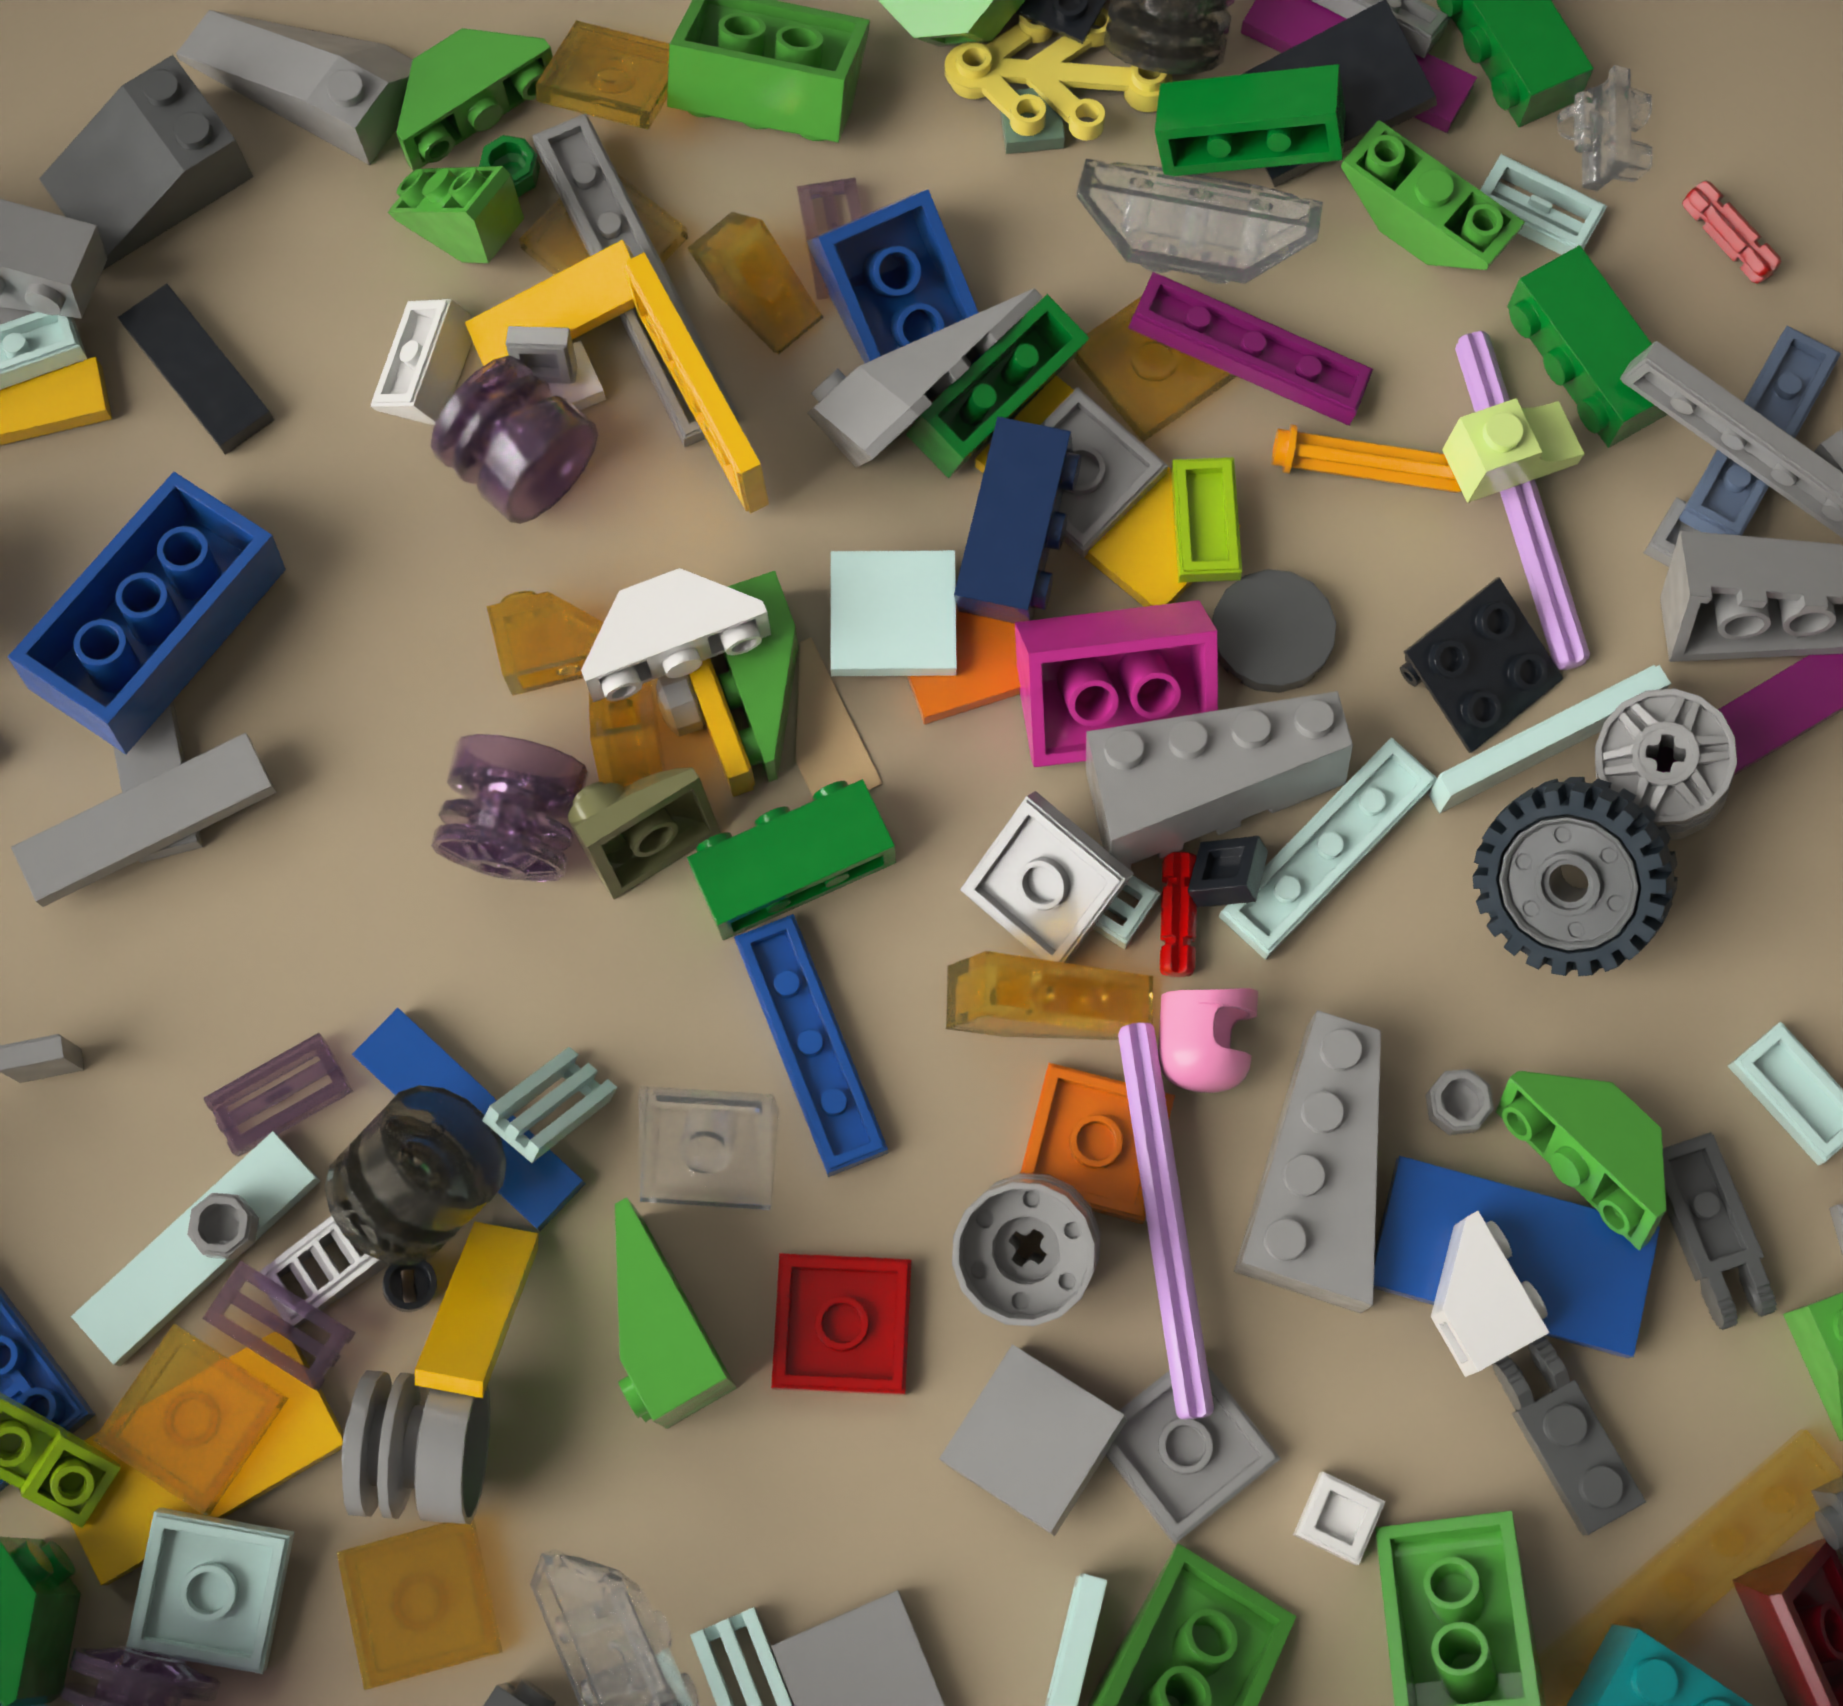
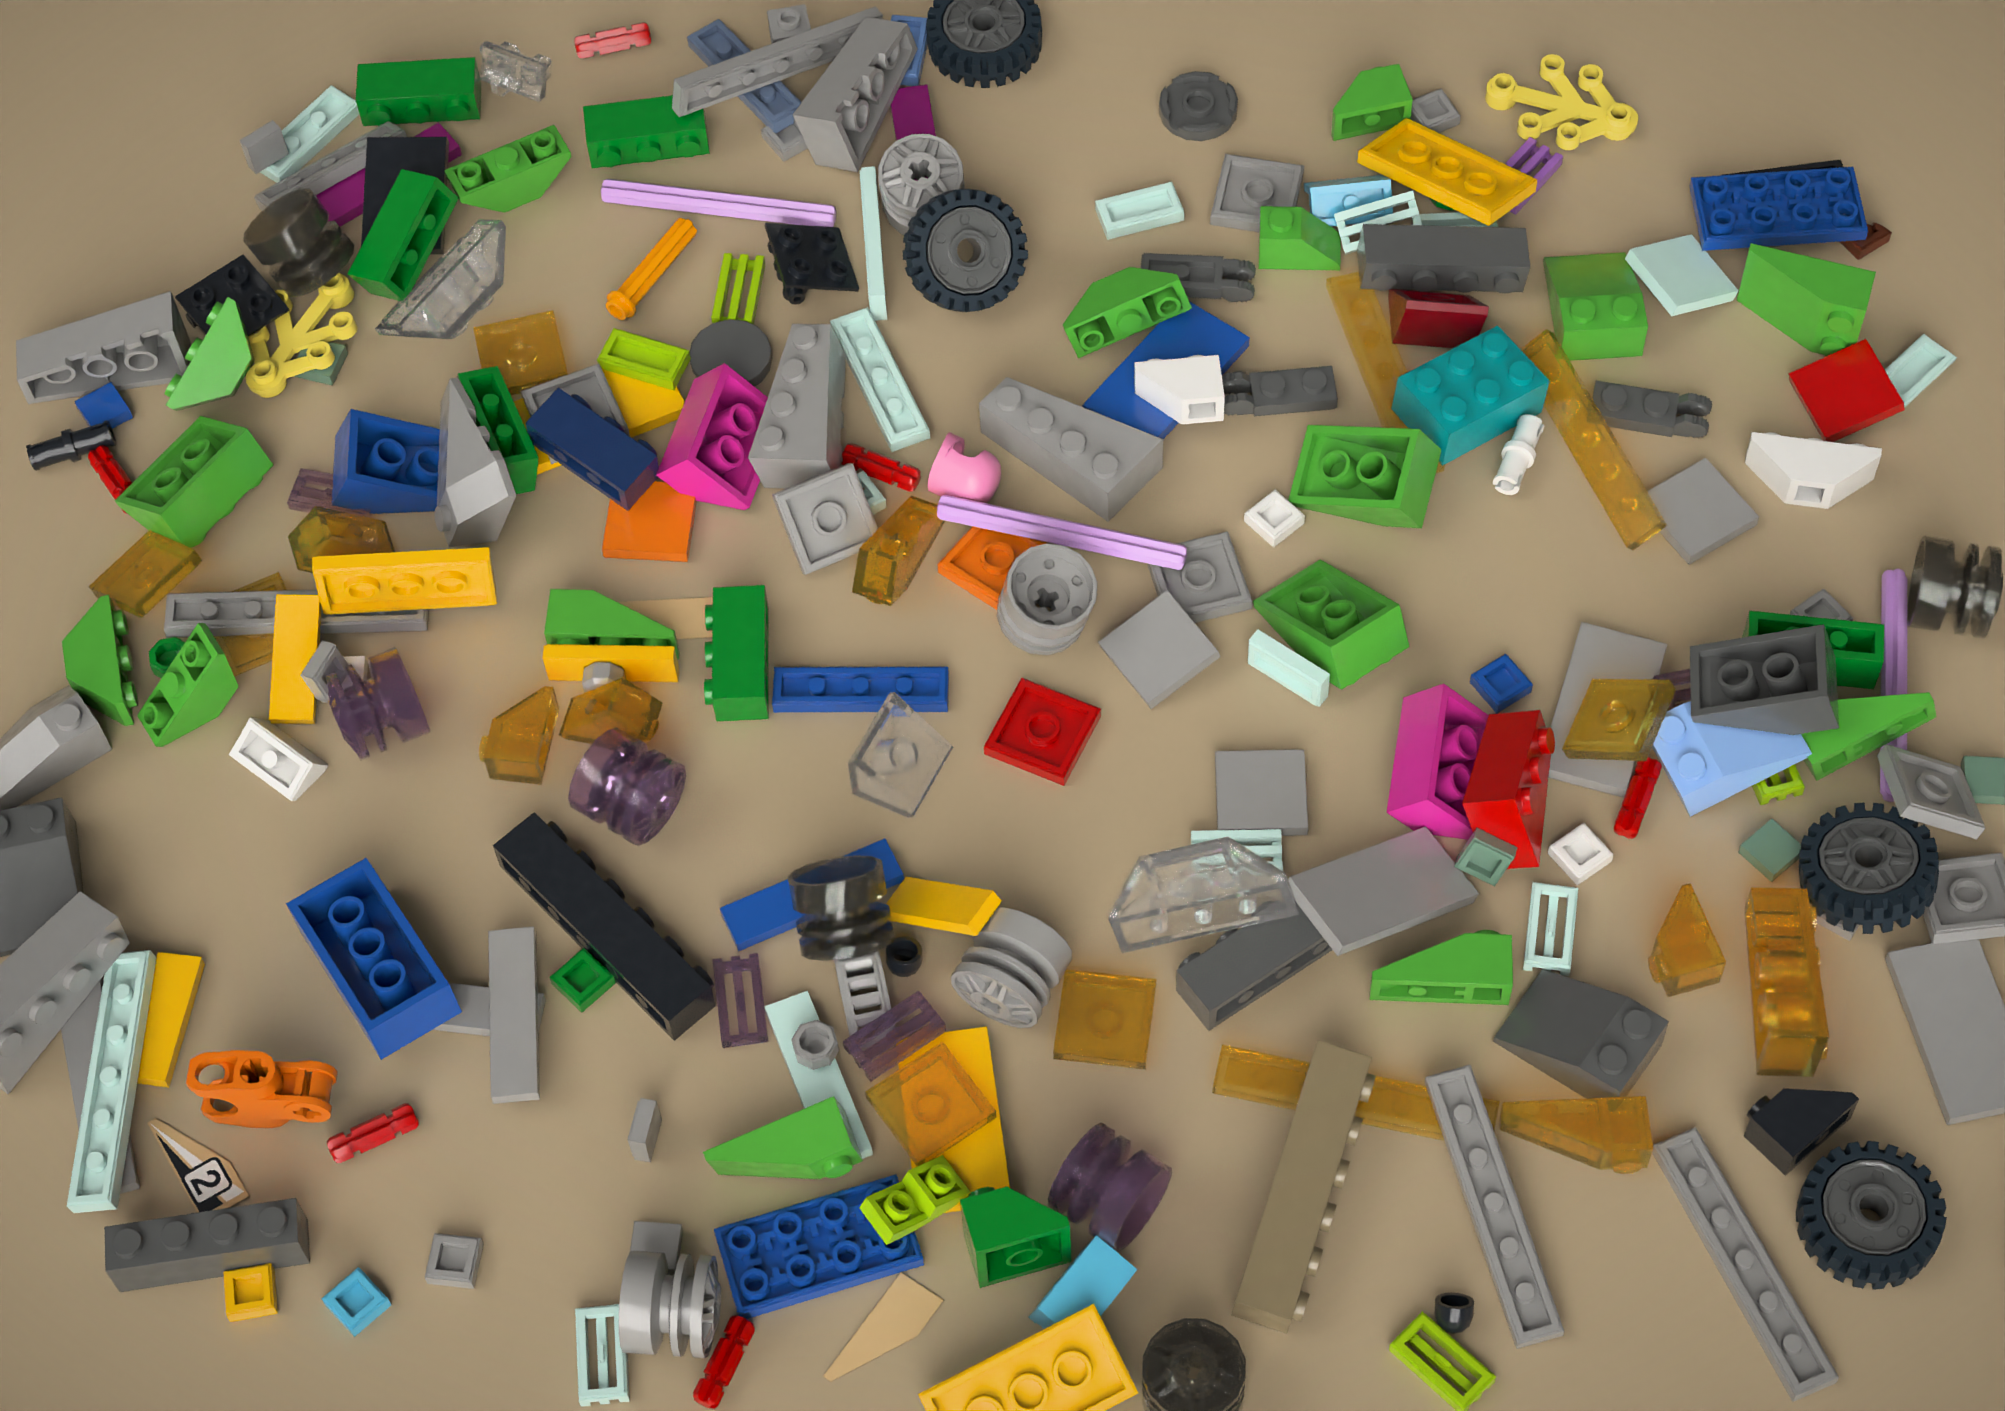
camera: 65 degrees left, 15 degrees down
black tile [118,283,274,455] -> none
light aqua tile [125,1508,294,1674] -> none
light aqua tile [482,1047,617,1163] -> none
olive slope [568,768,721,899] -> none
white slope [581,568,771,702] -> none
bright green slope [615,1197,737,1429] -> none
light aqua tile [831,550,957,676] -> none
magenta tile [1128,272,1373,426] -> none
black plate [1187,836,1268,907] -> none
light grey tile [1425,1069,1494,1135] -> none
yellowish green arch [1442,398,1585,503] -> none
light aqua tile [1480,154,1607,255] -> none
none -> black brick [493,812,716,1041]
none -> green tile [550,948,616,1013]
none -> bright green slope [703,1096,863,1179]
none -> lime tile [711,253,765,325]

